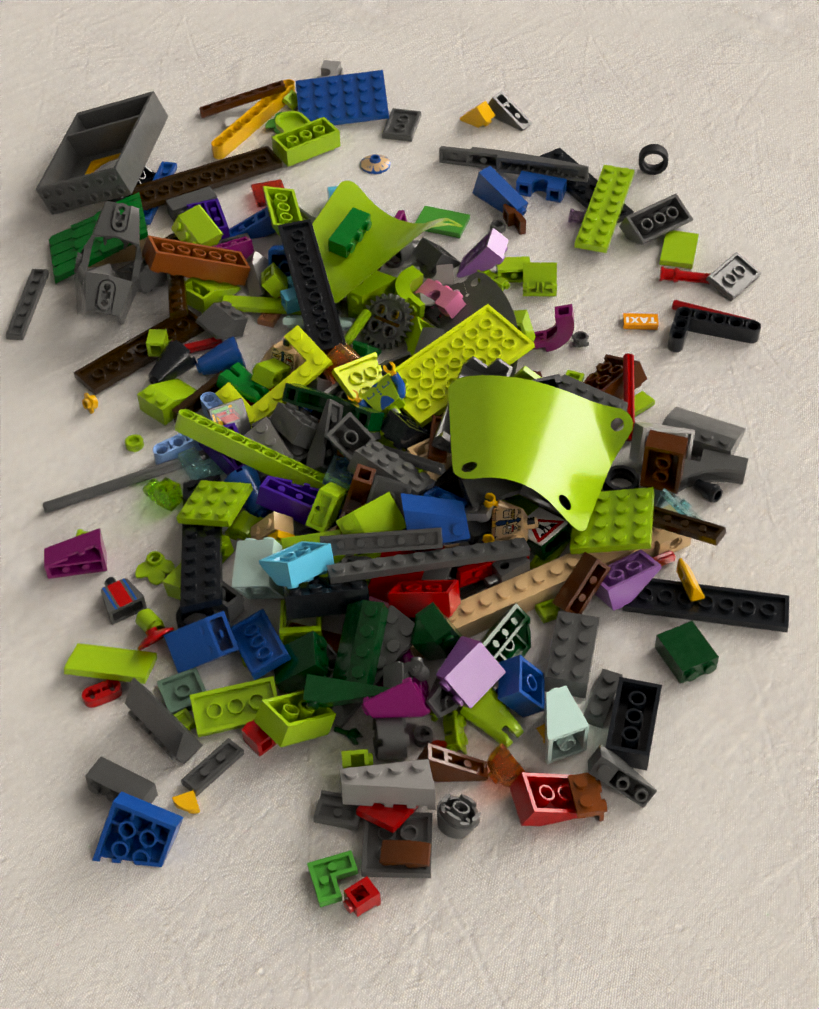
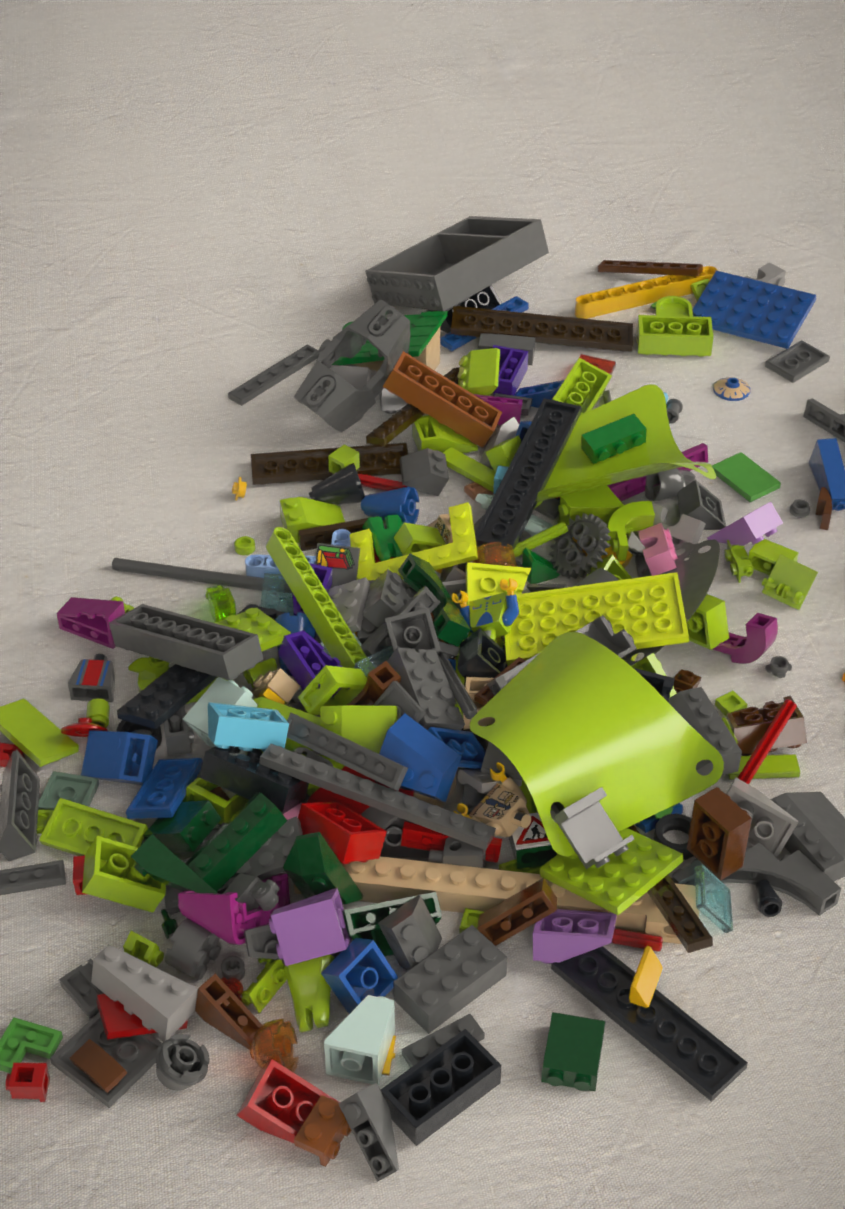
camera: 35 degrees right, 5 degrees down
none -> dark grey brick [109,604,264,680]
none -> dark grey slope [378,895,442,970]
none -> panel [554,787,634,869]

